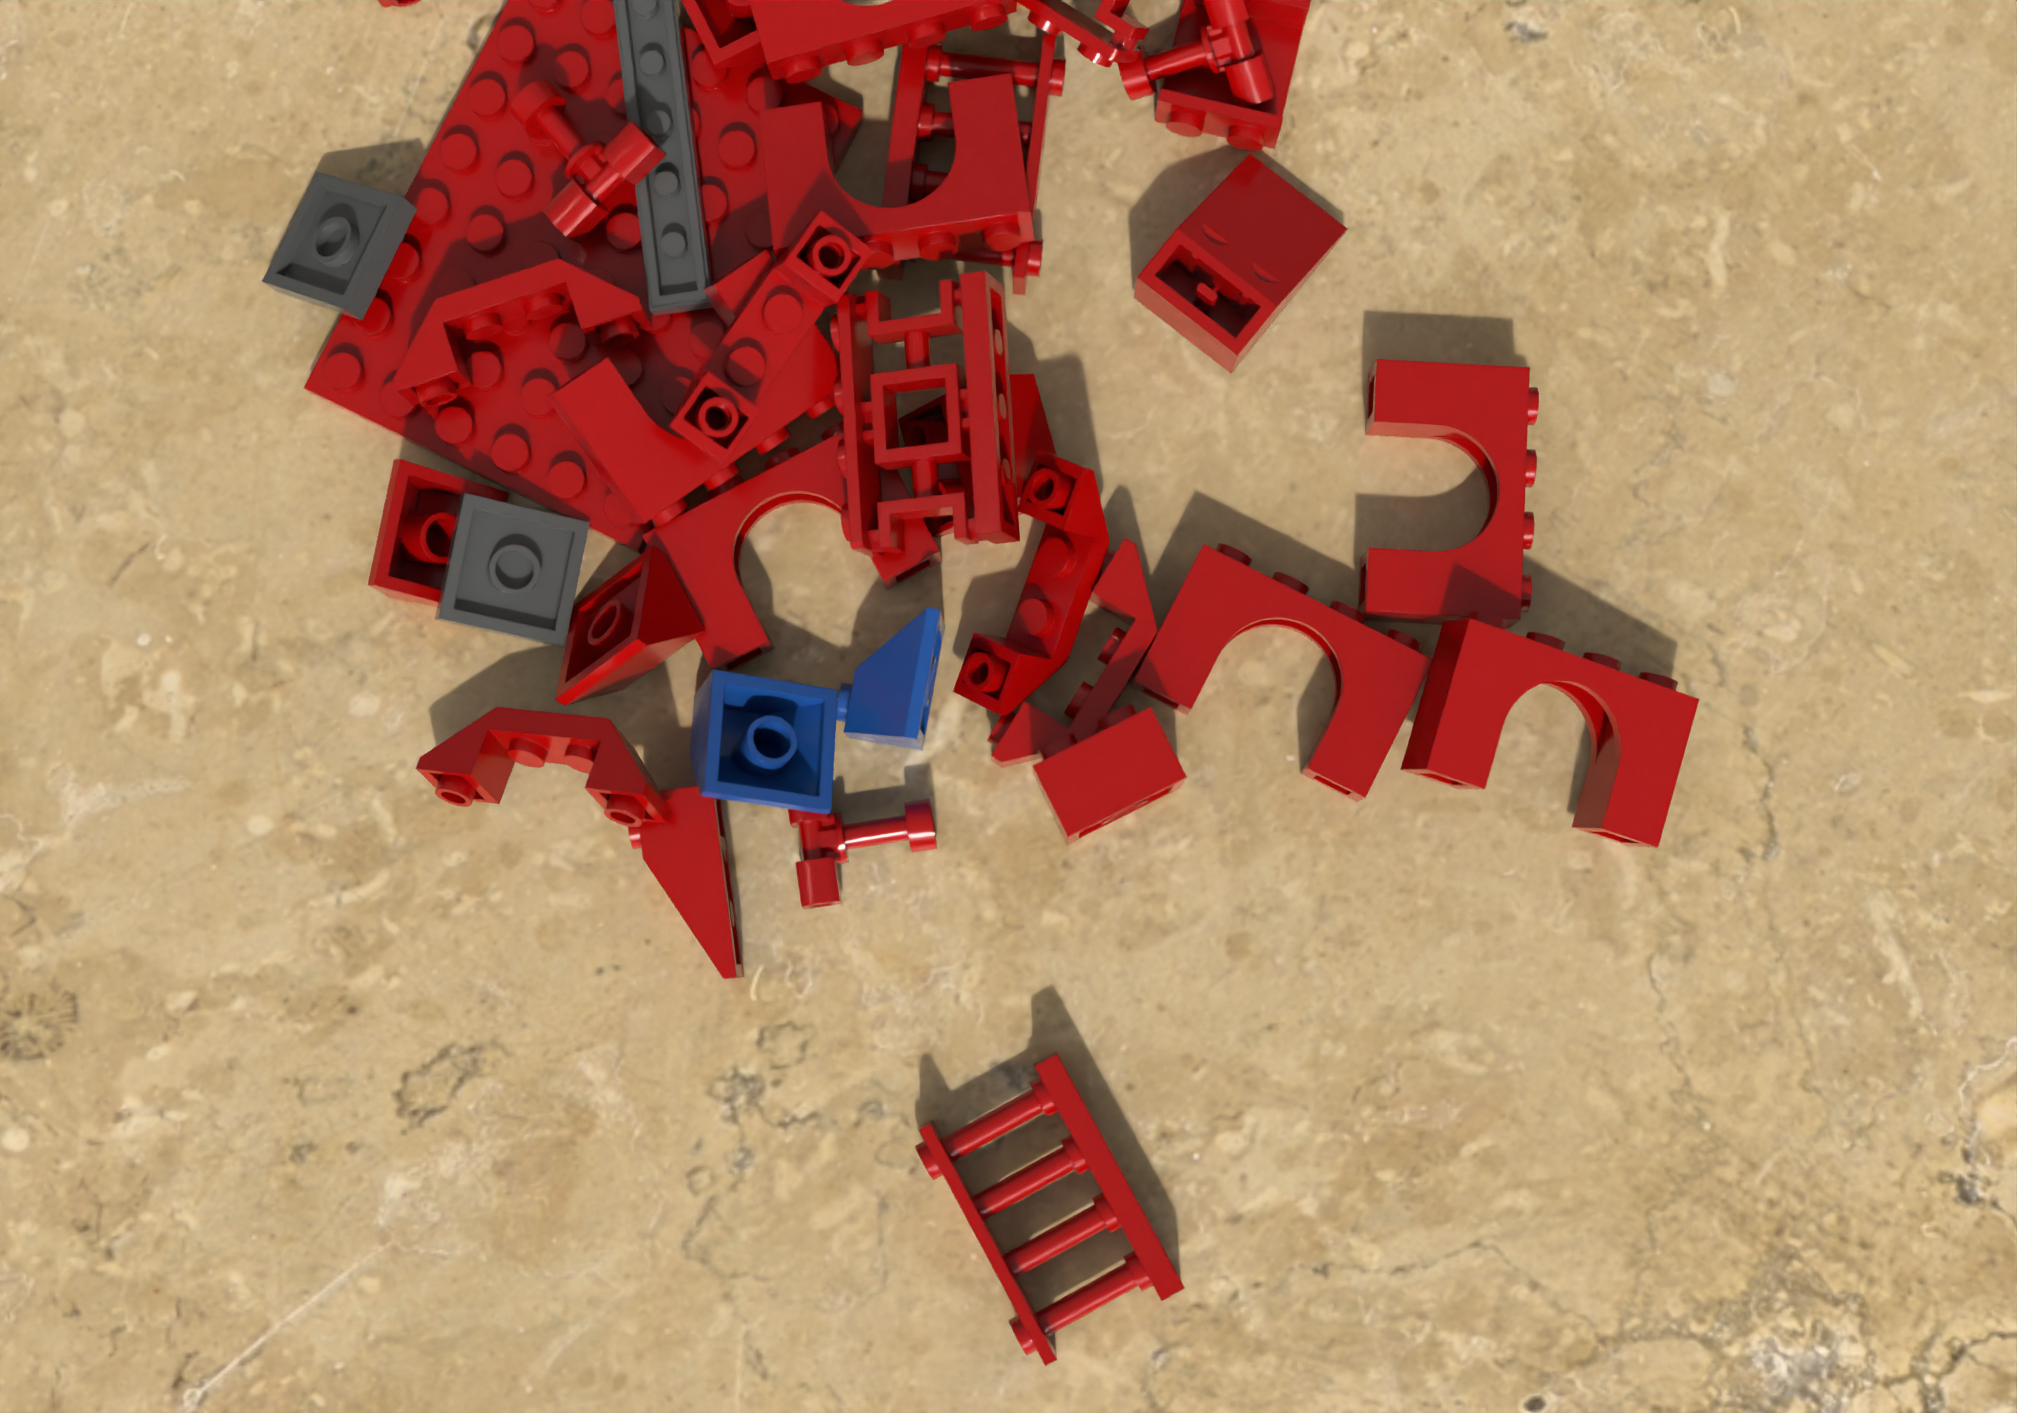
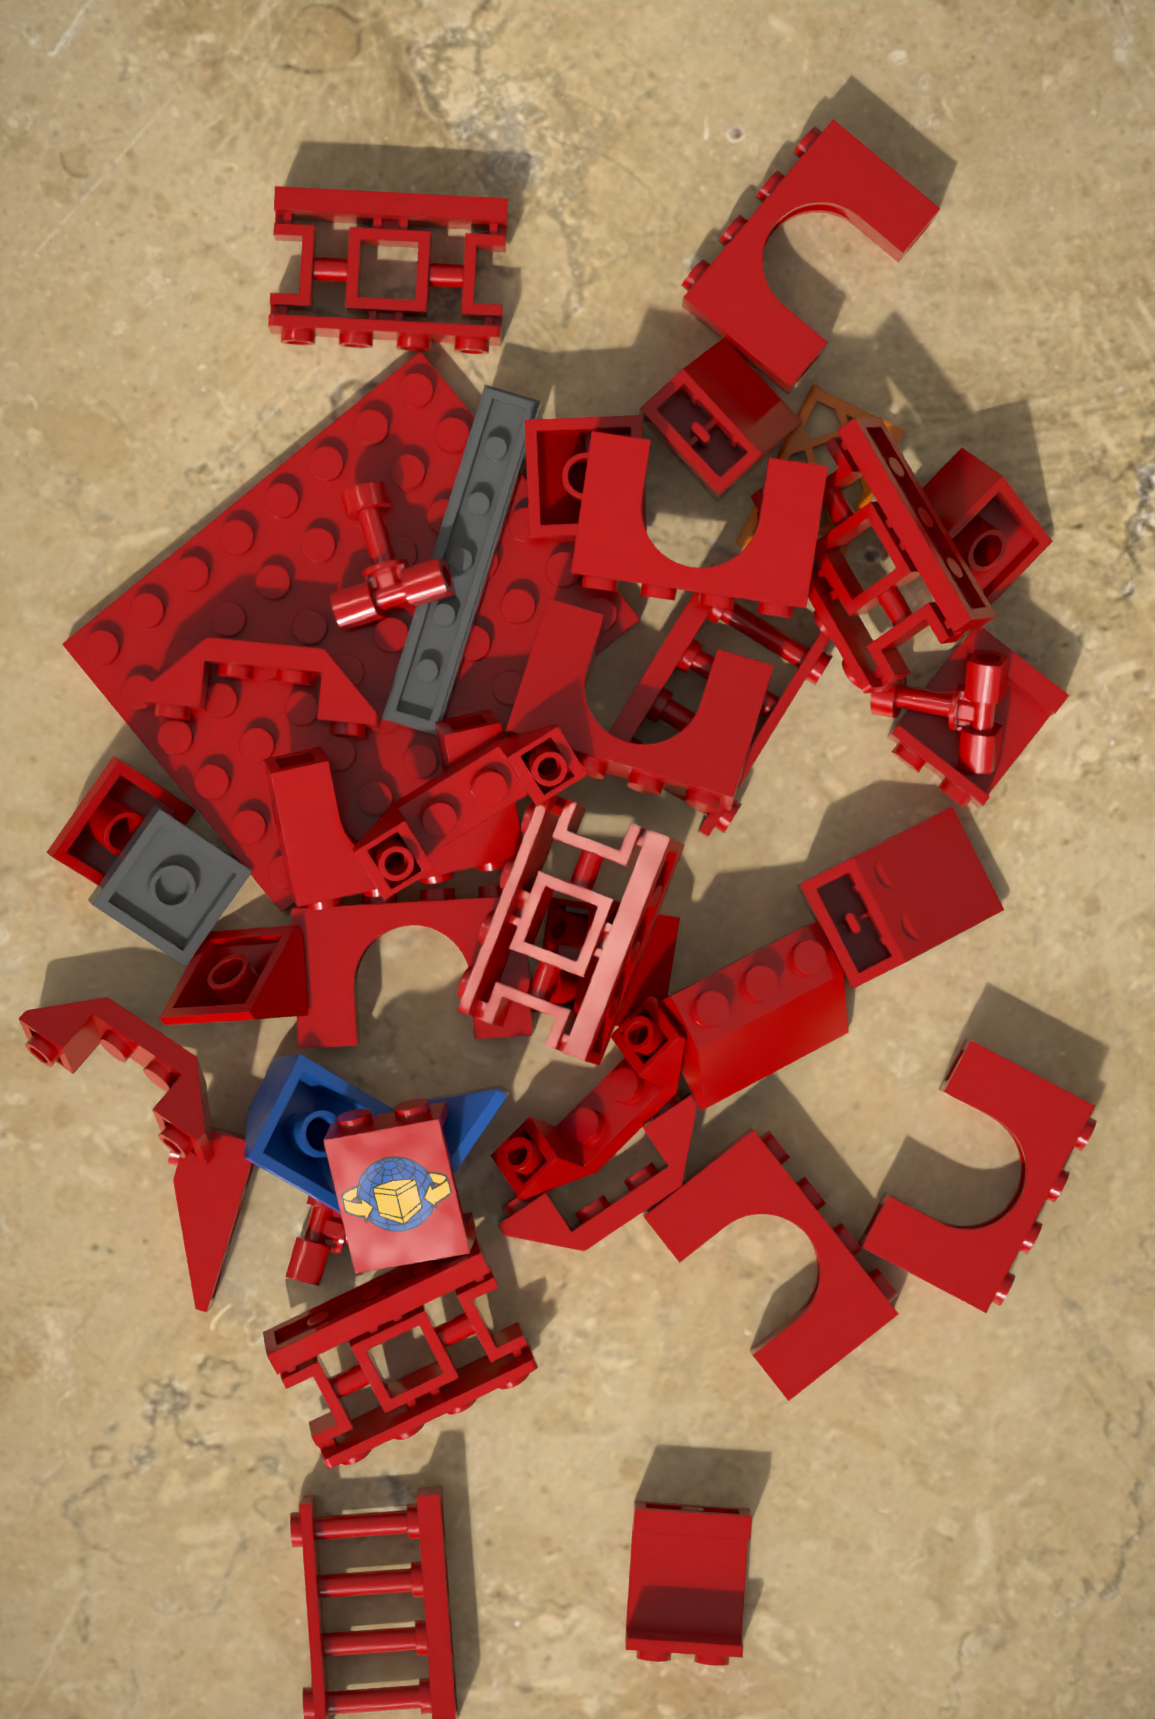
camera: 25 degrees right, 5 degrees up
dark grey plate [262,172,418,320] -> none
red slope [1032,704,1187,845] -> none
red arch [1400,612,1699,848] -> none
none -> red fence [263,1237,538,1469]
none -> panel [323,1098,477,1274]
none -> red panel [625,1501,752,1666]
none -> red slope [659,921,849,1110]

